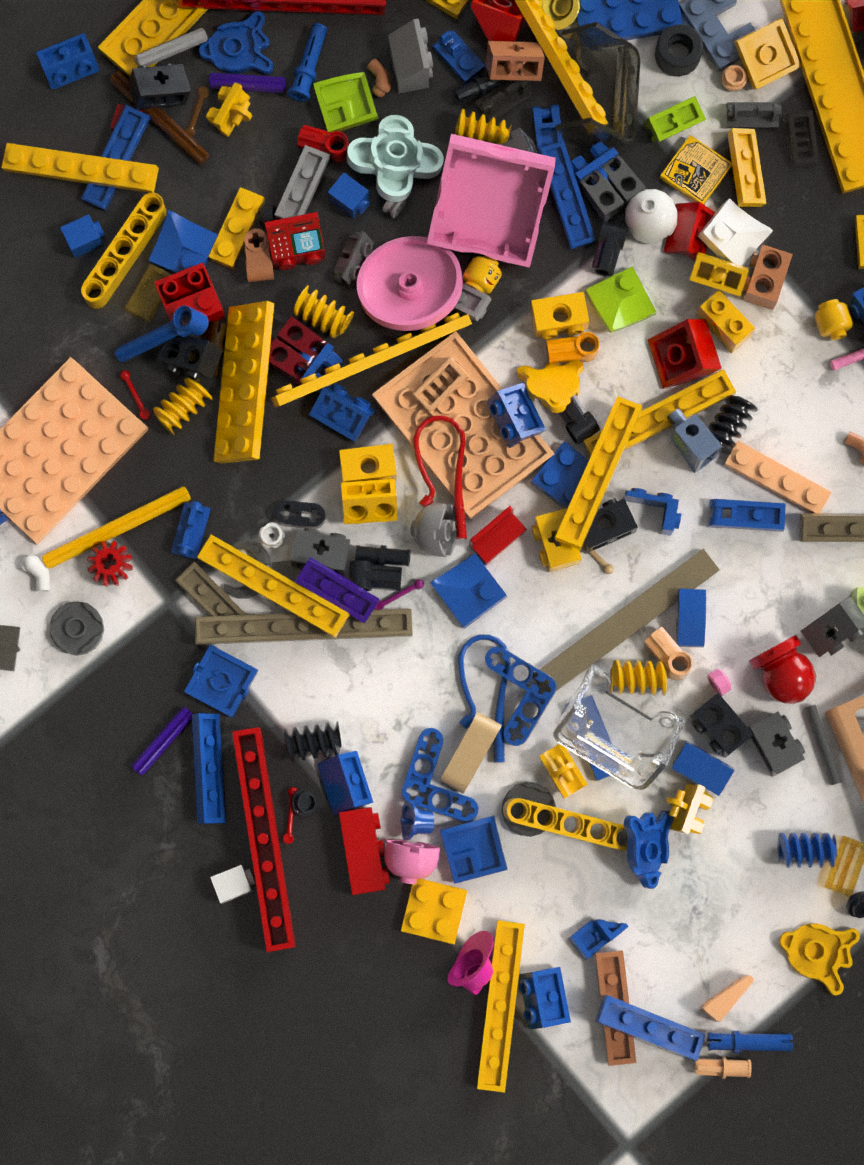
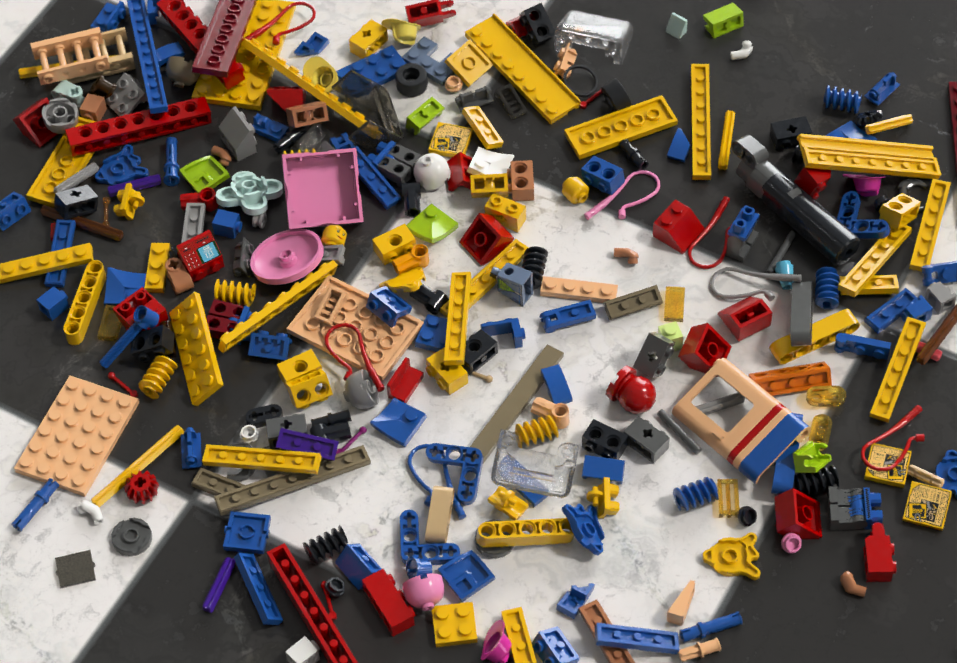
camera: 15 degrees left, 25 degrees down
bright pink tile [707,669,731,696] -> none

